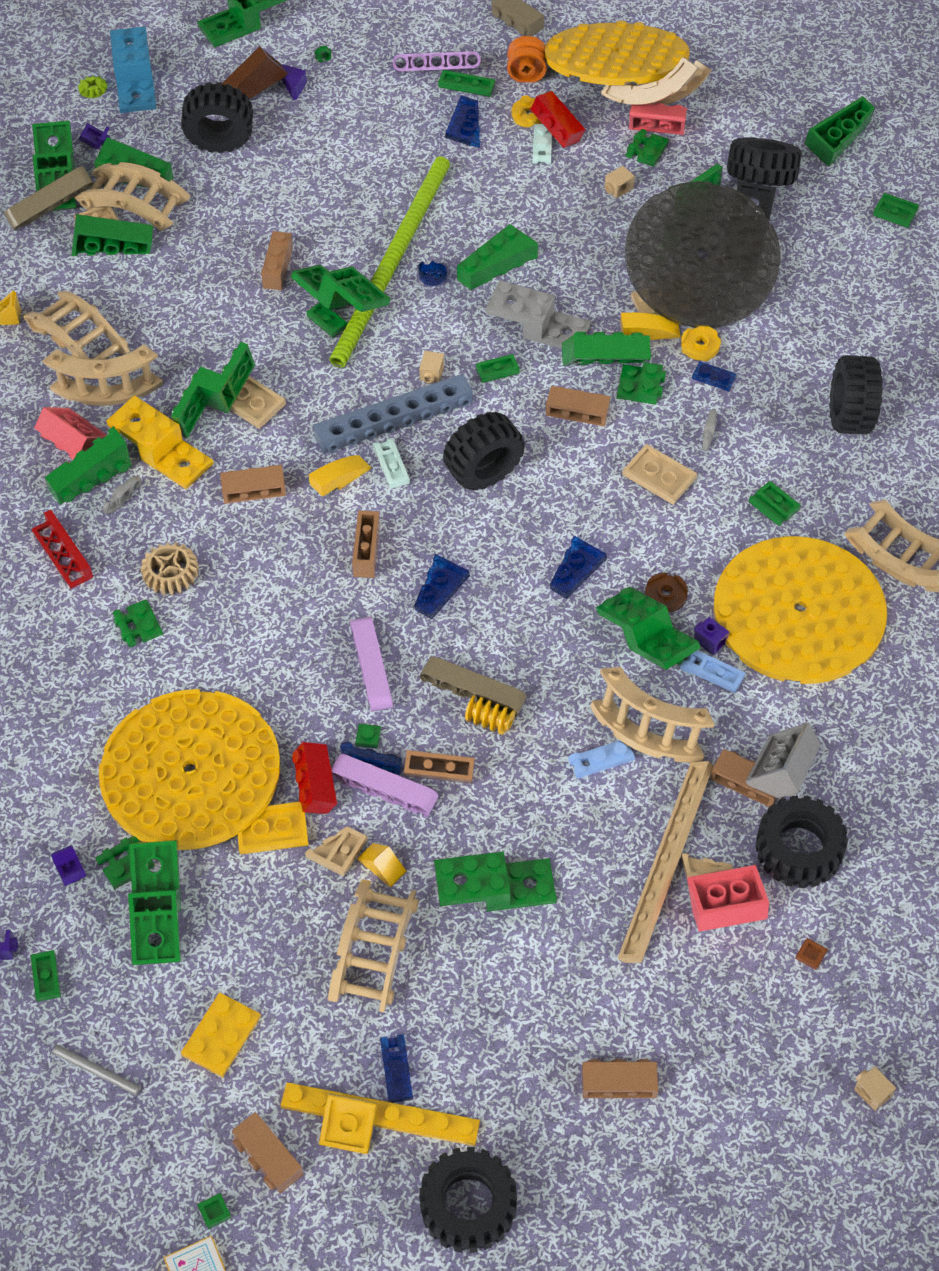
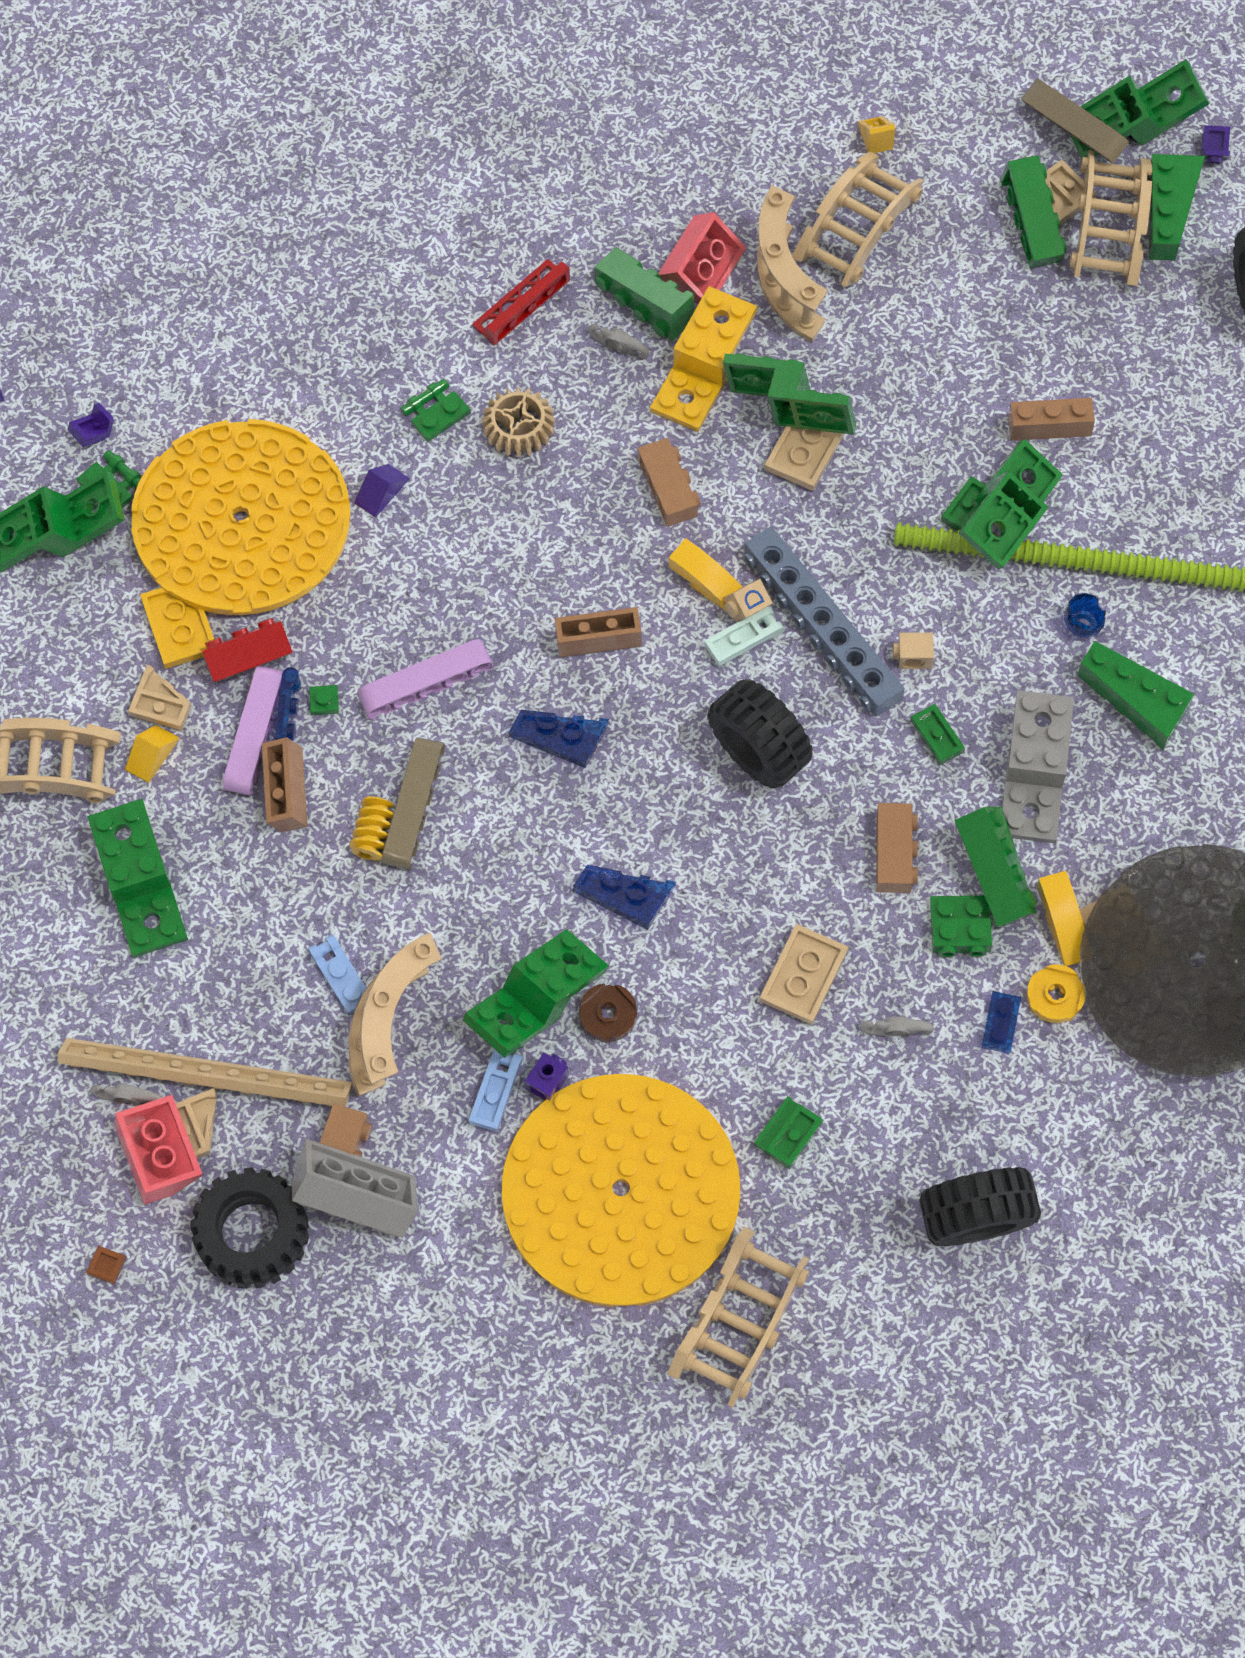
camera: 80 degrees right, 10 degrees up
none -> light grey piece [91,1084,163,1106]
none -> dark purple slope [354,464,409,518]
none -> tan brick [723,579,773,622]

